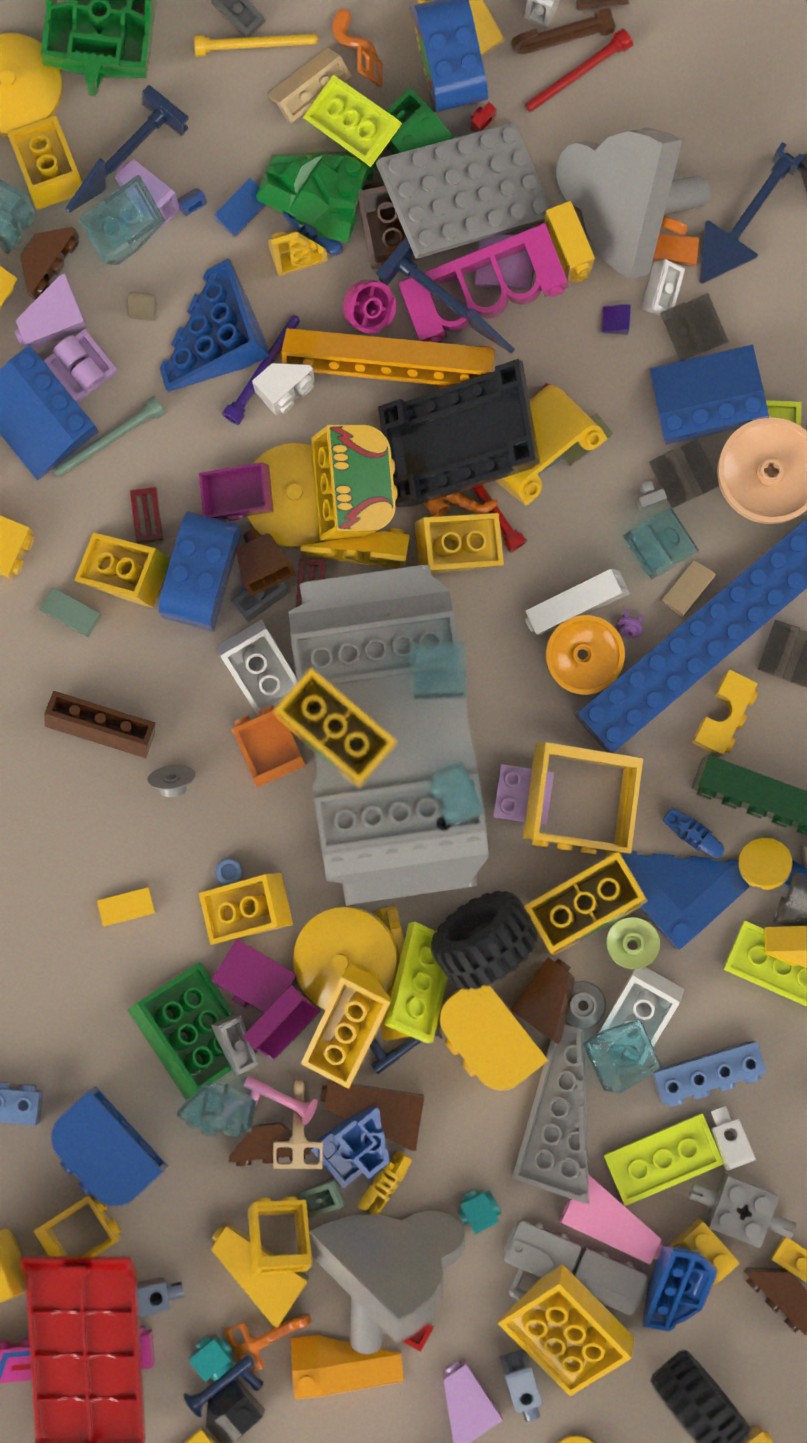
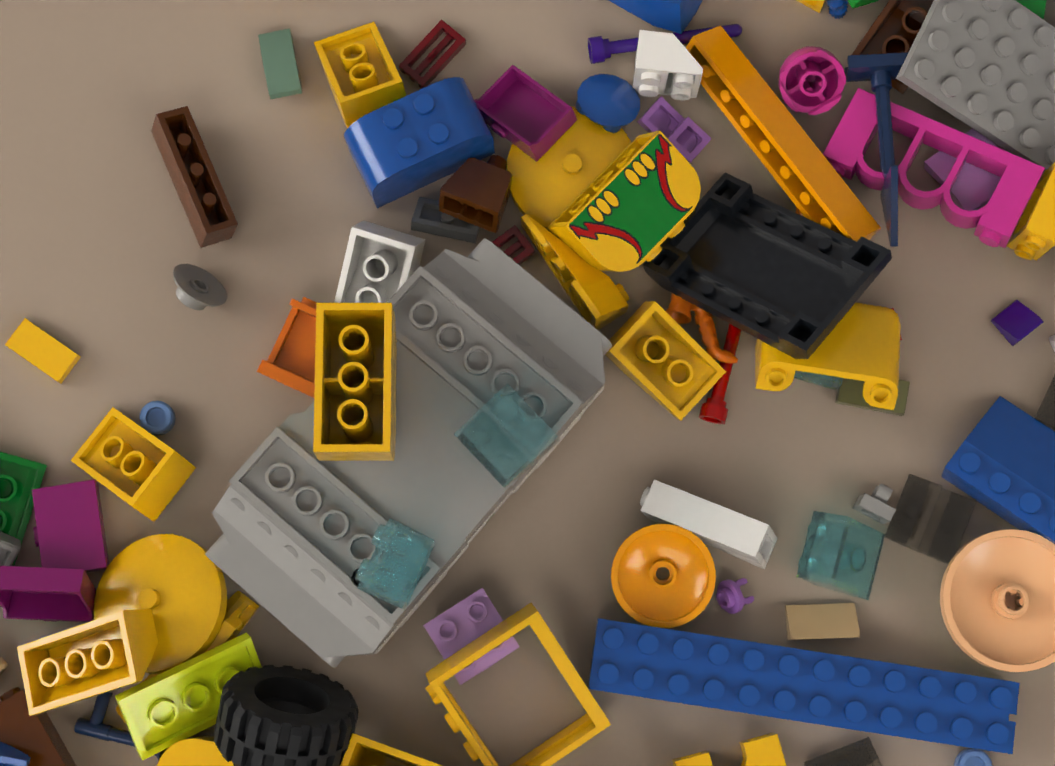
camera: 55 degrees right, 5 degrees down
none -> blue dish [576,74,640,133]
none -> medium lavender slope [637,96,711,163]

